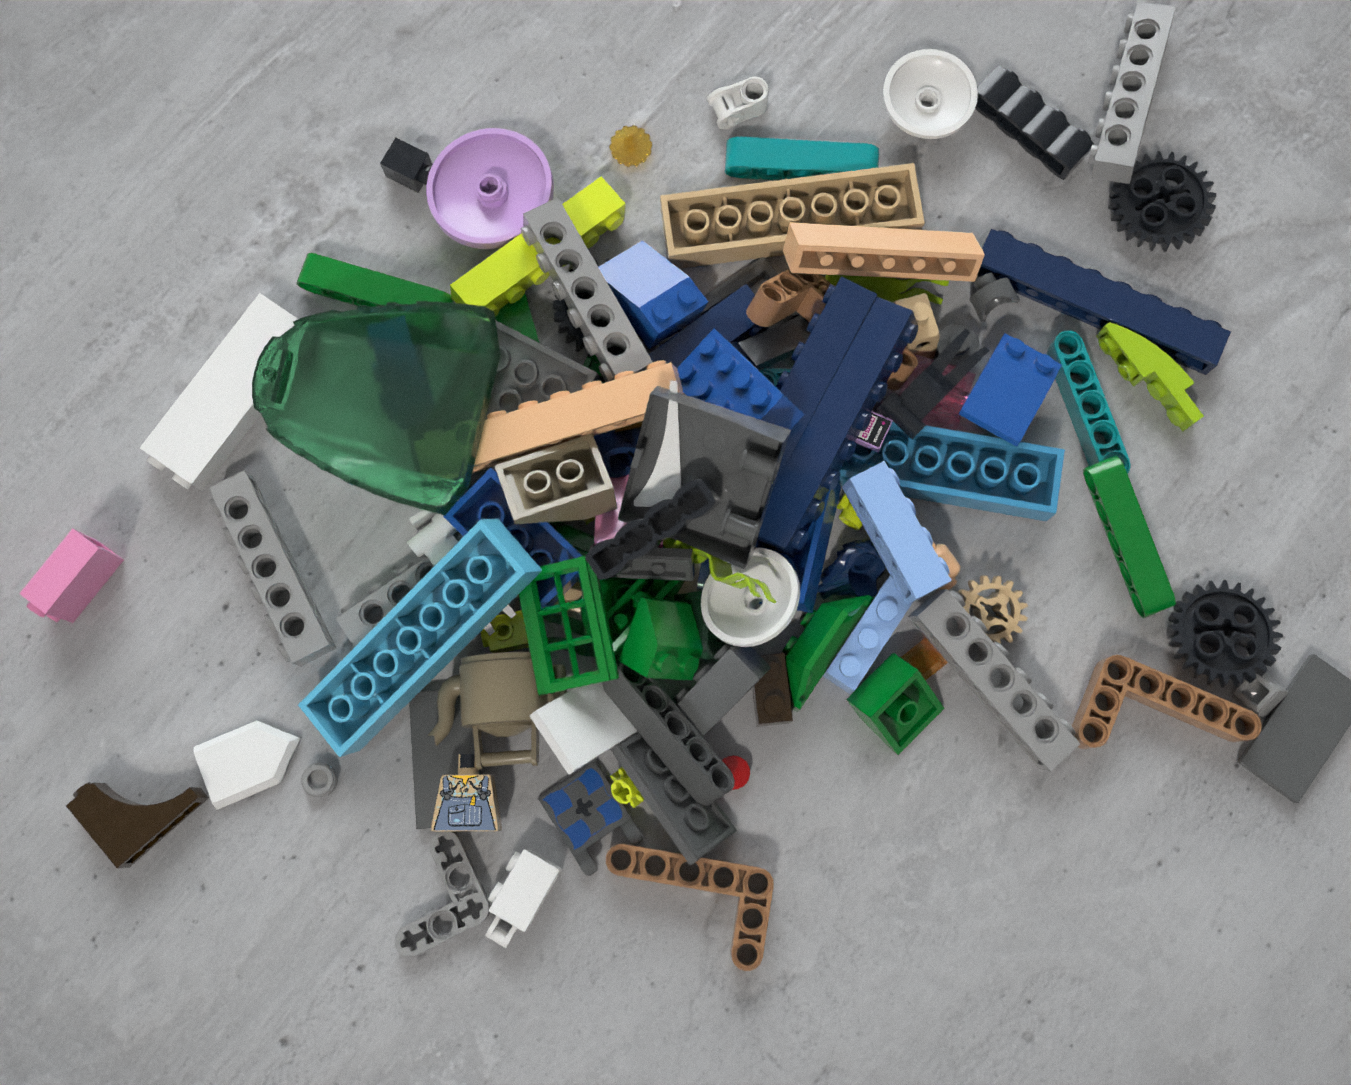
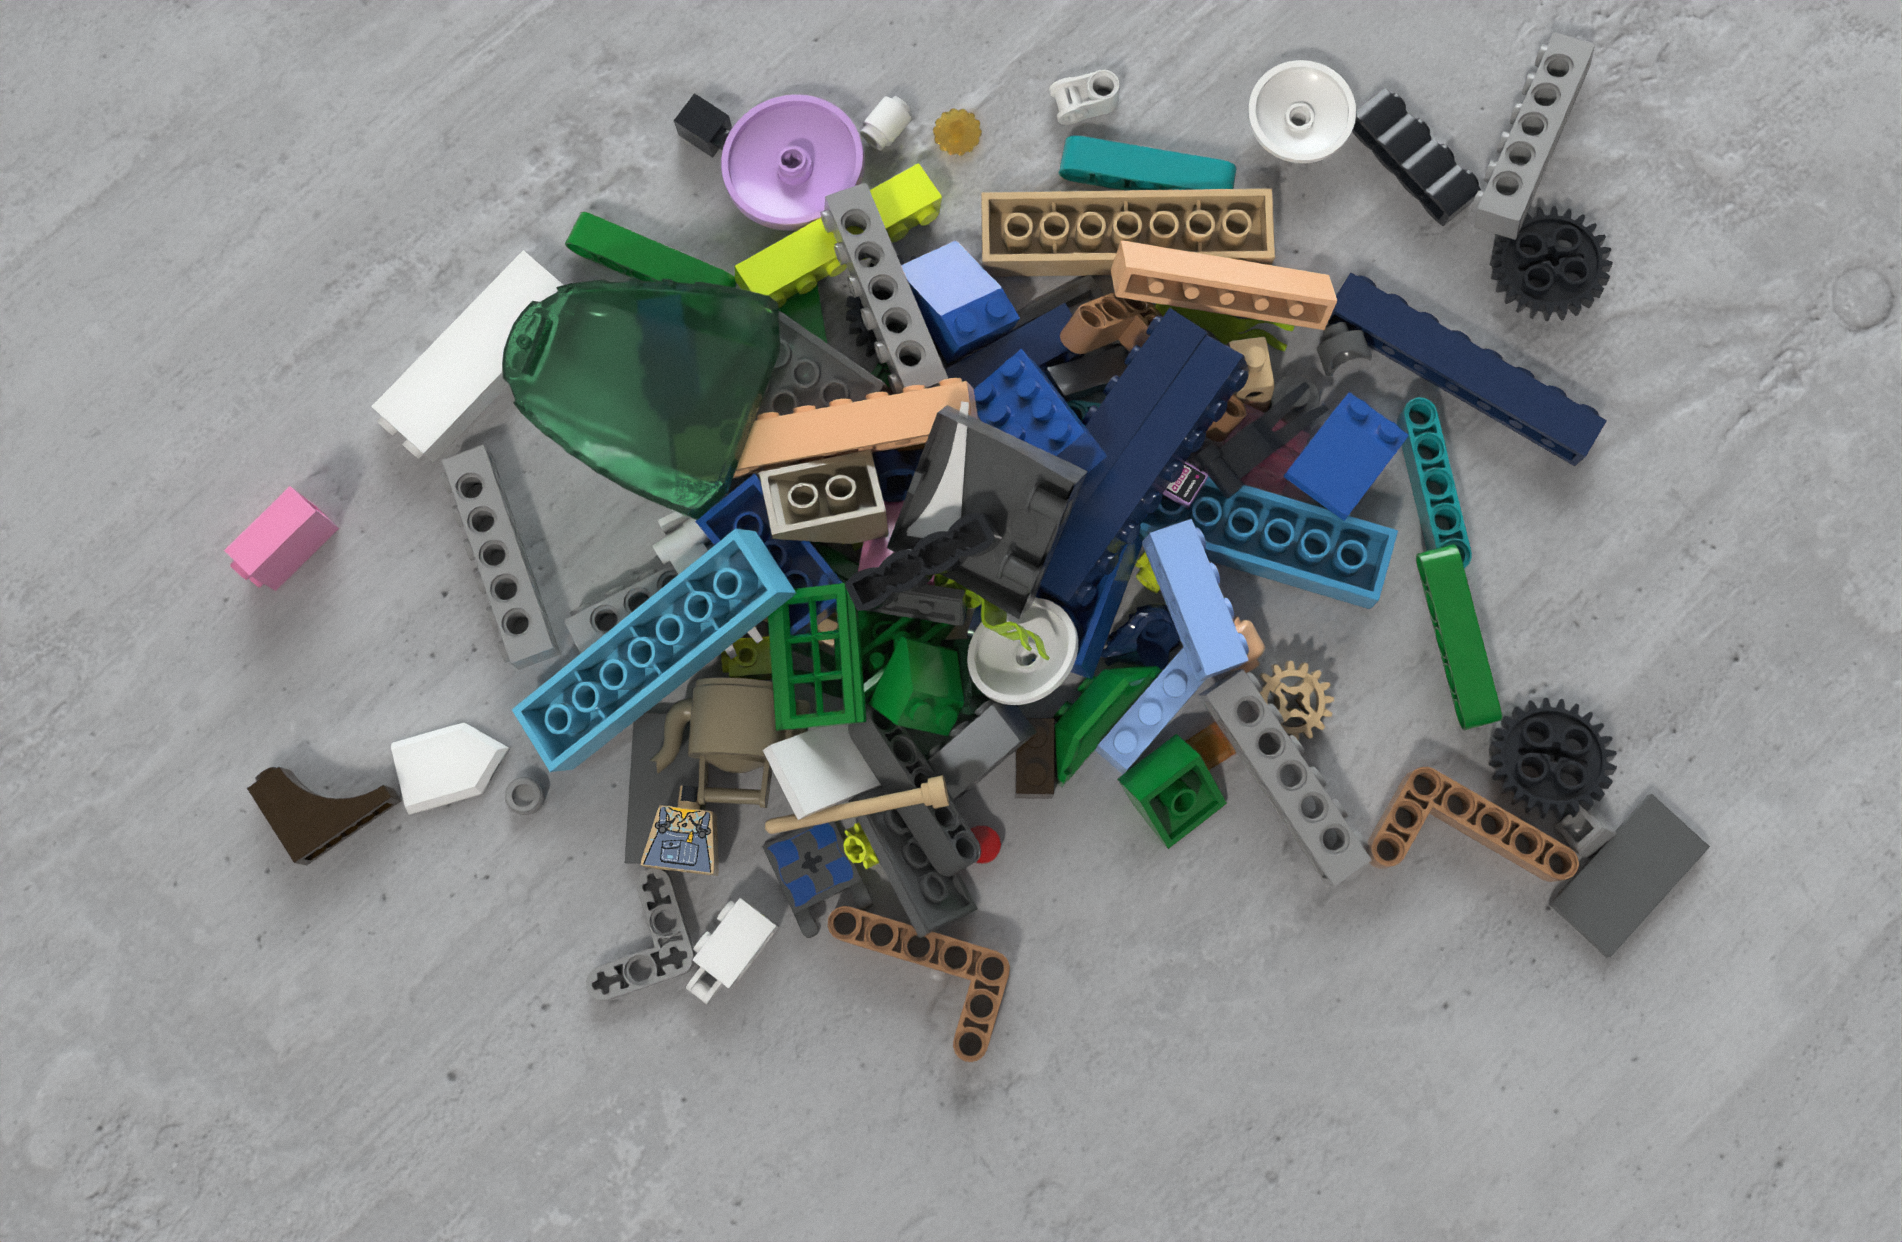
camera: 10 degrees right, 0 degrees up
lime slope [1096,322,1204,432] -> none
none -> tan piece [765,775,950,834]
none -> white brick [860,96,911,151]

